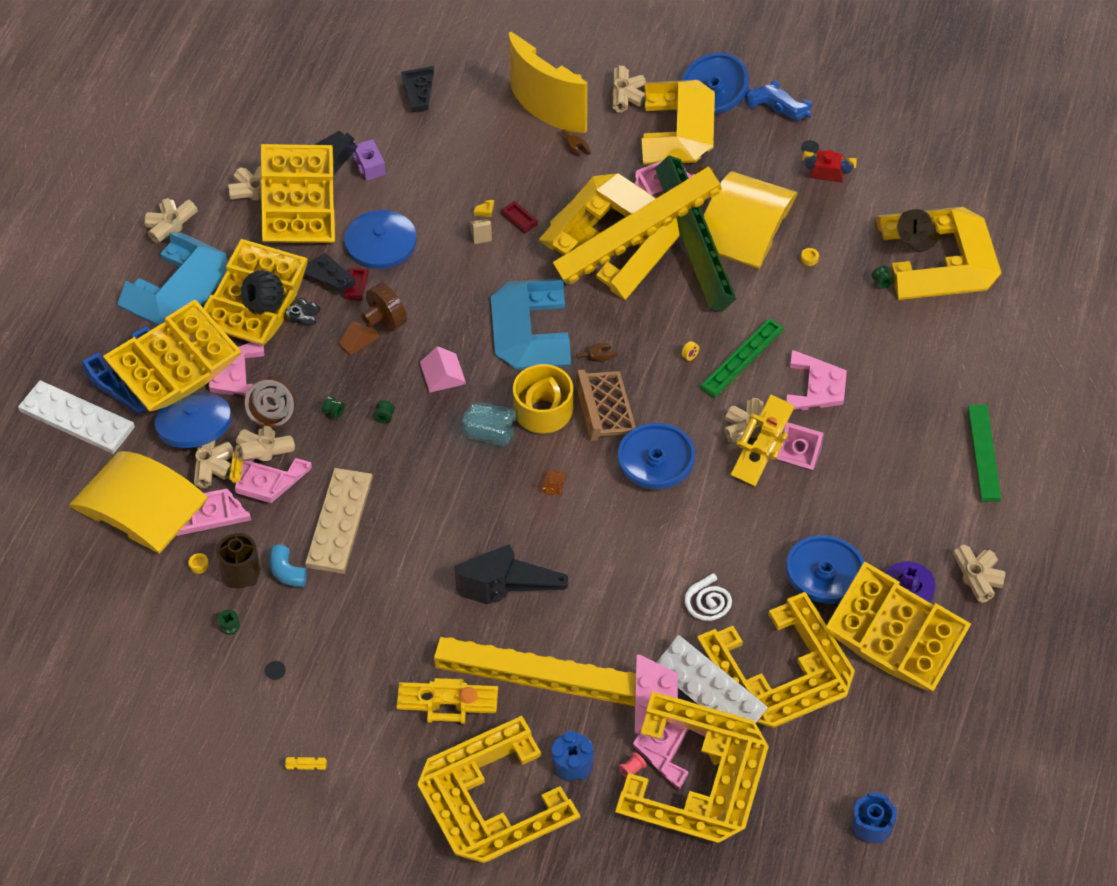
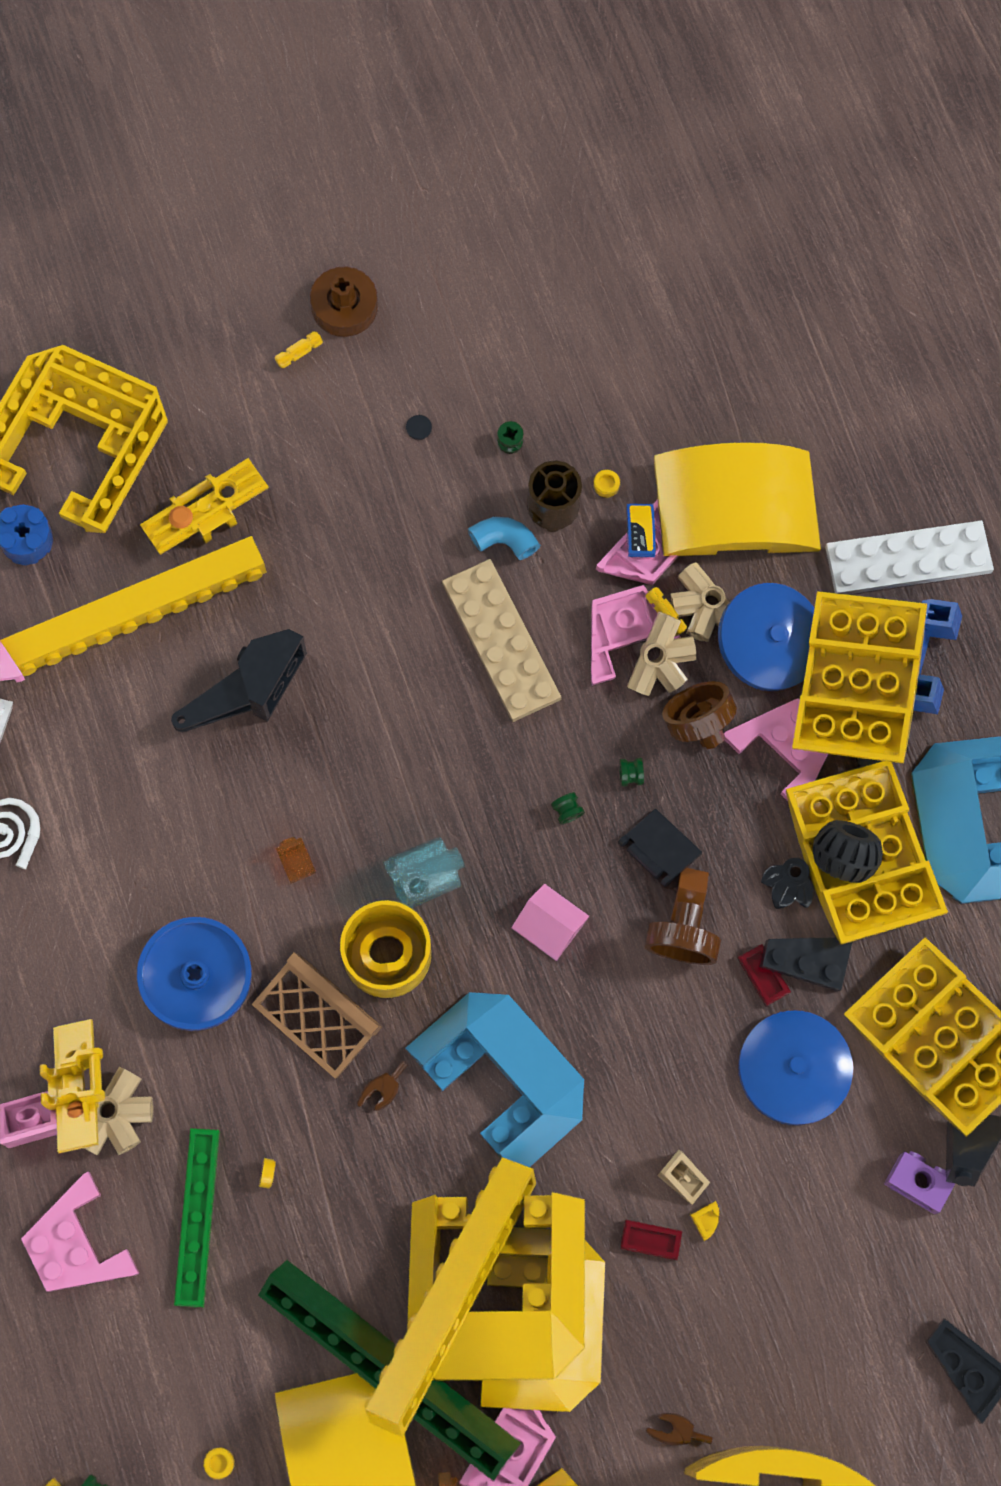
camera: 140 degrees right, 20 degrees up
none -> reddish brown piece [310,266,378,337]
none -> black piece [618,808,702,887]
none -> slope [626,504,656,557]

